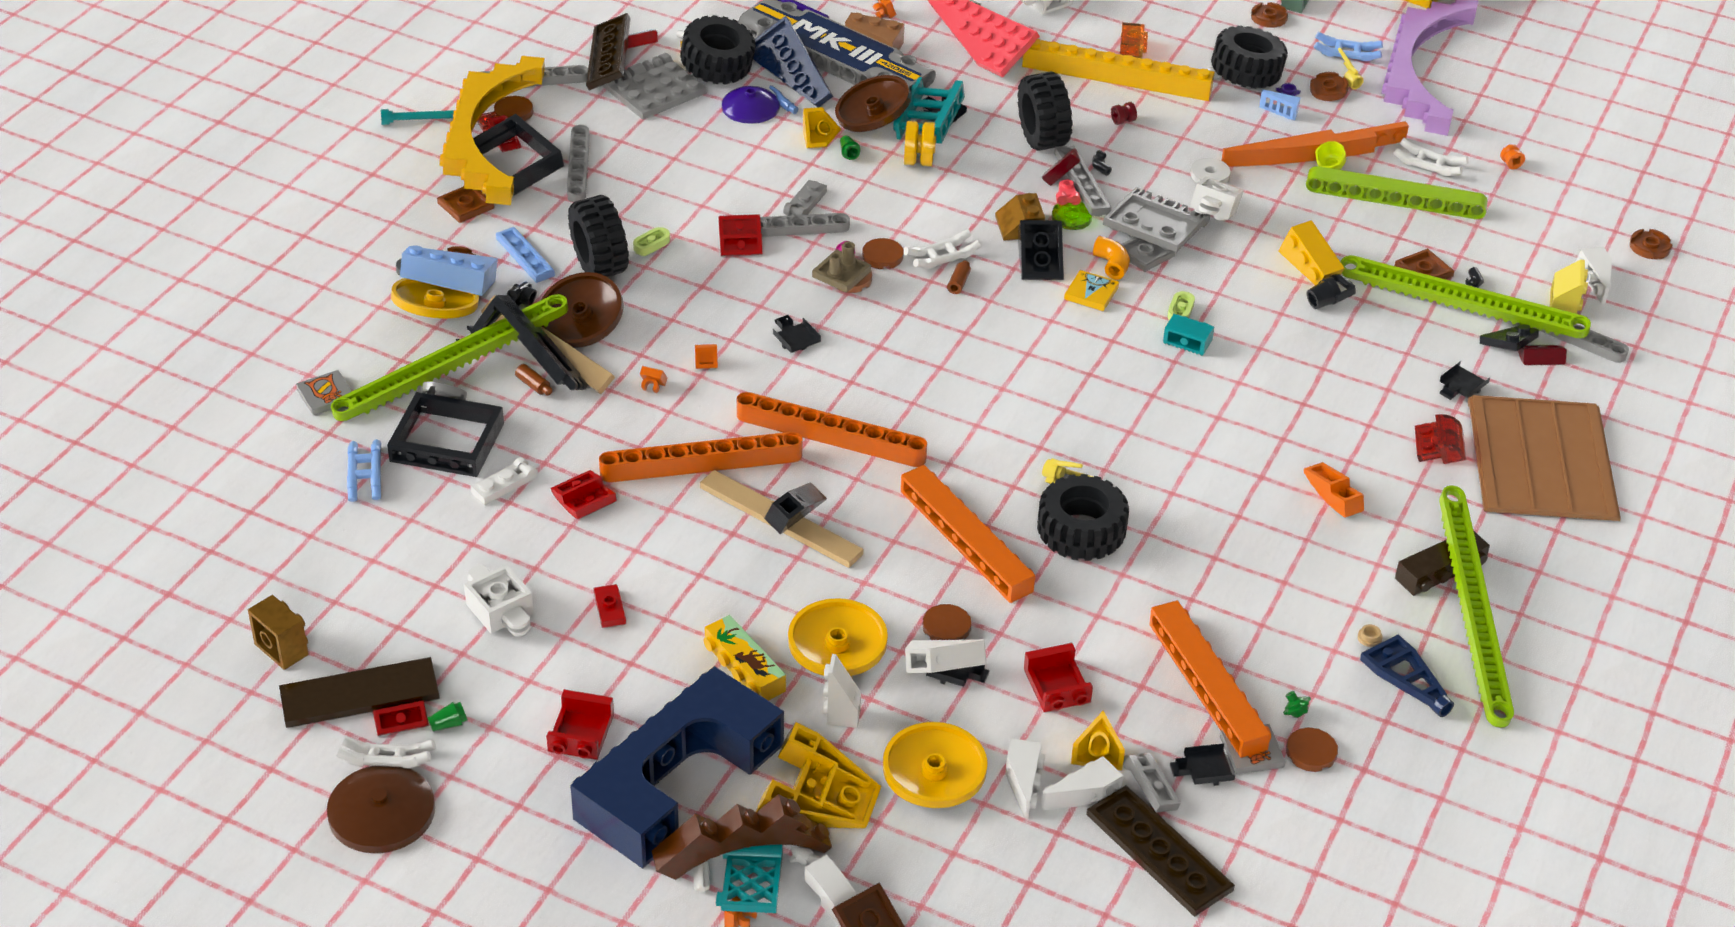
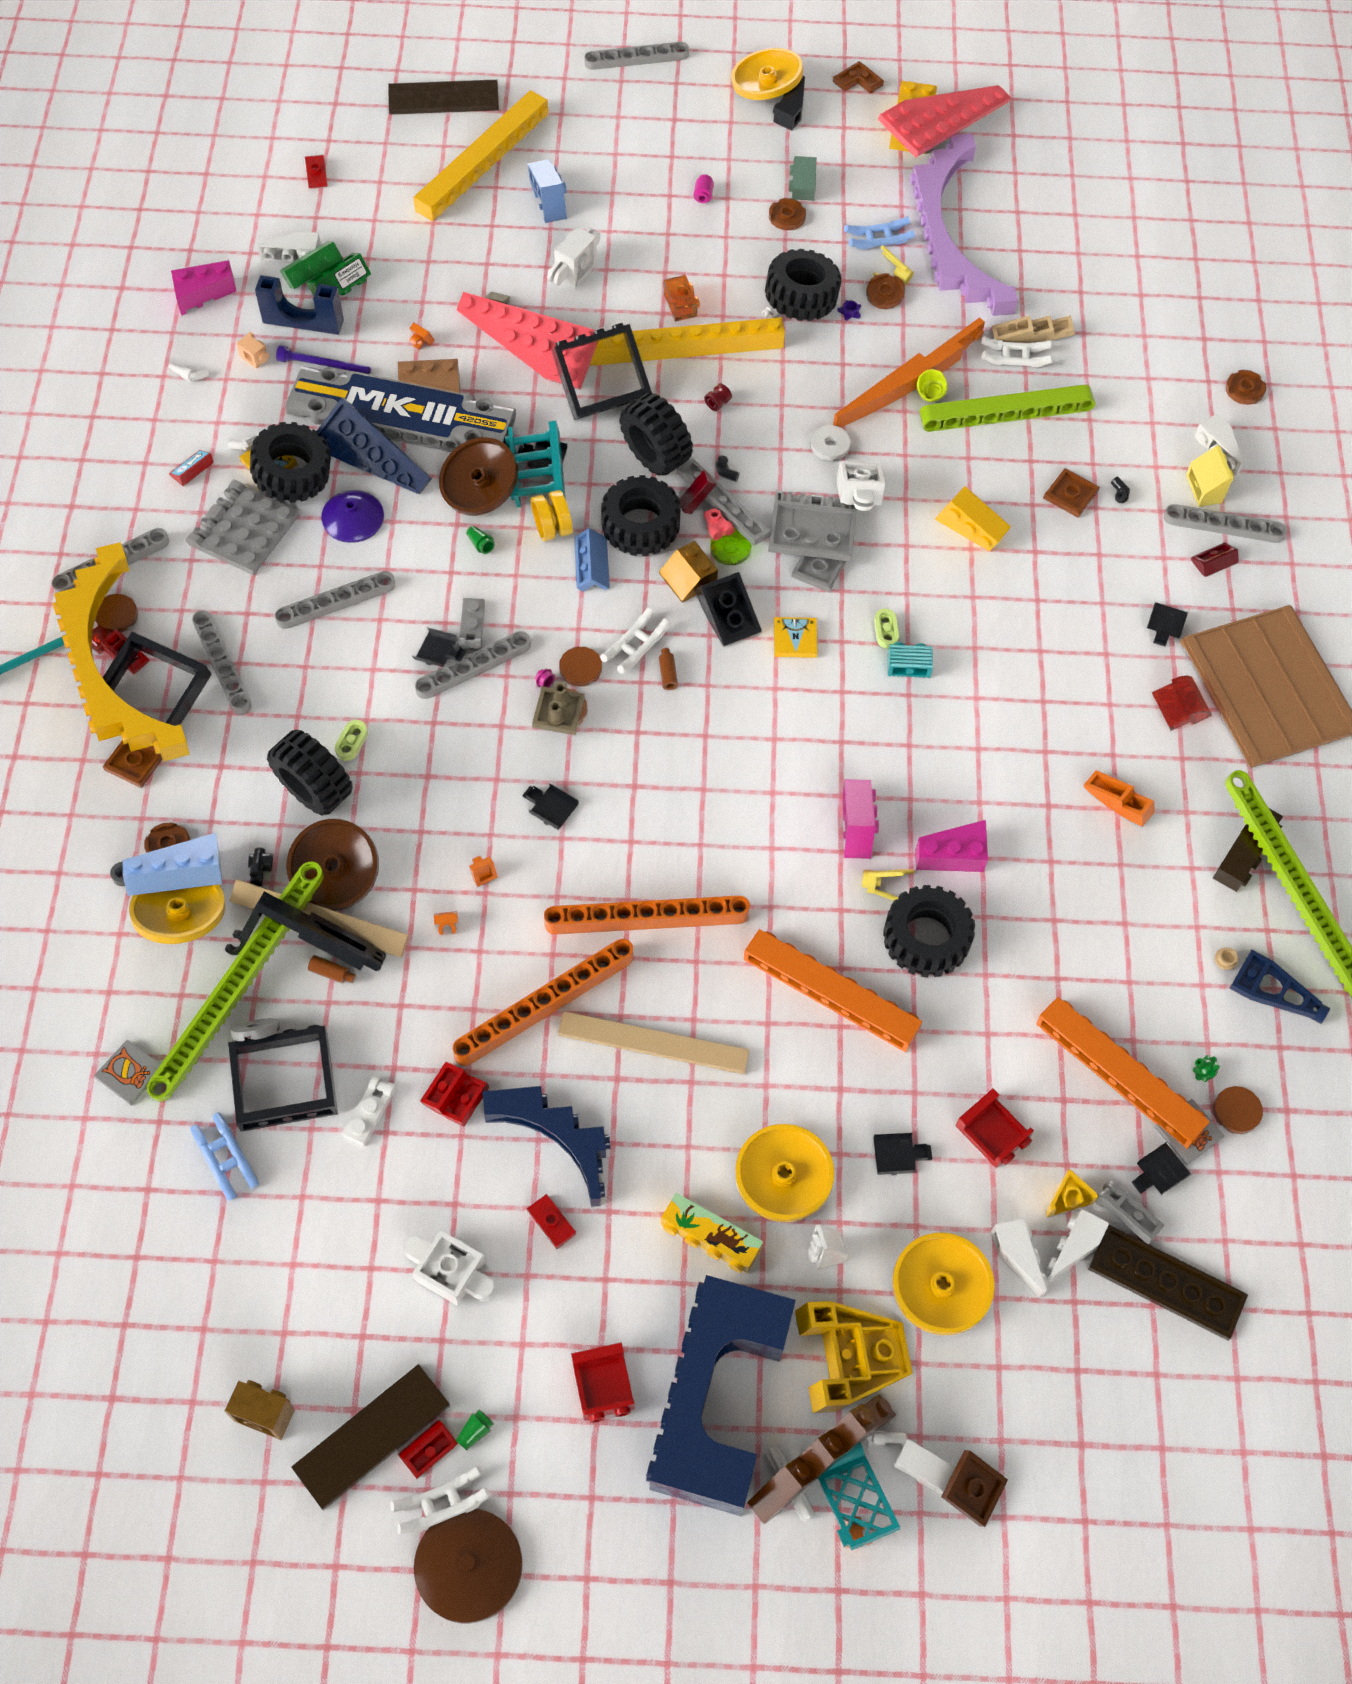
camera: 25 degrees left, 20 degrees up
light blue tile [496,227,555,283] -> none
dark brown tile [586,13,631,90] -> none
red slope [718,214,763,256] -> none
black slope [764,482,827,535] -> none
medium blue animal [769,85,798,114] -> none
yellow slope [803,107,842,148] -> none
white slope [905,639,986,673] -> none
dark orange tile [922,604,971,640] -> none
light orange cylinder [1093,236,1130,280] -> none
light blue slope [1259,89,1301,120] -> none
black piece [1306,274,1356,309] -> none
lime gear [1341,255,1591,339] -> none
black wing [1480,324,1539,351] -> none
orange wheel [1500,144,1526,169] -> none
none -> light grey beam [275,571,395,629]
none -> black piece [412,627,466,667]
none -> dark blue arch [483,1086,611,1207]
none -> black window [551,323,652,420]
none -> medium blue panel [574,528,610,592]
none -> black tyre [601,475,681,556]
none -> dark pink wedge [842,779,879,859]
none -> dark pink wedge [915,820,988,872]
none -> tan slope [992,315,1075,343]

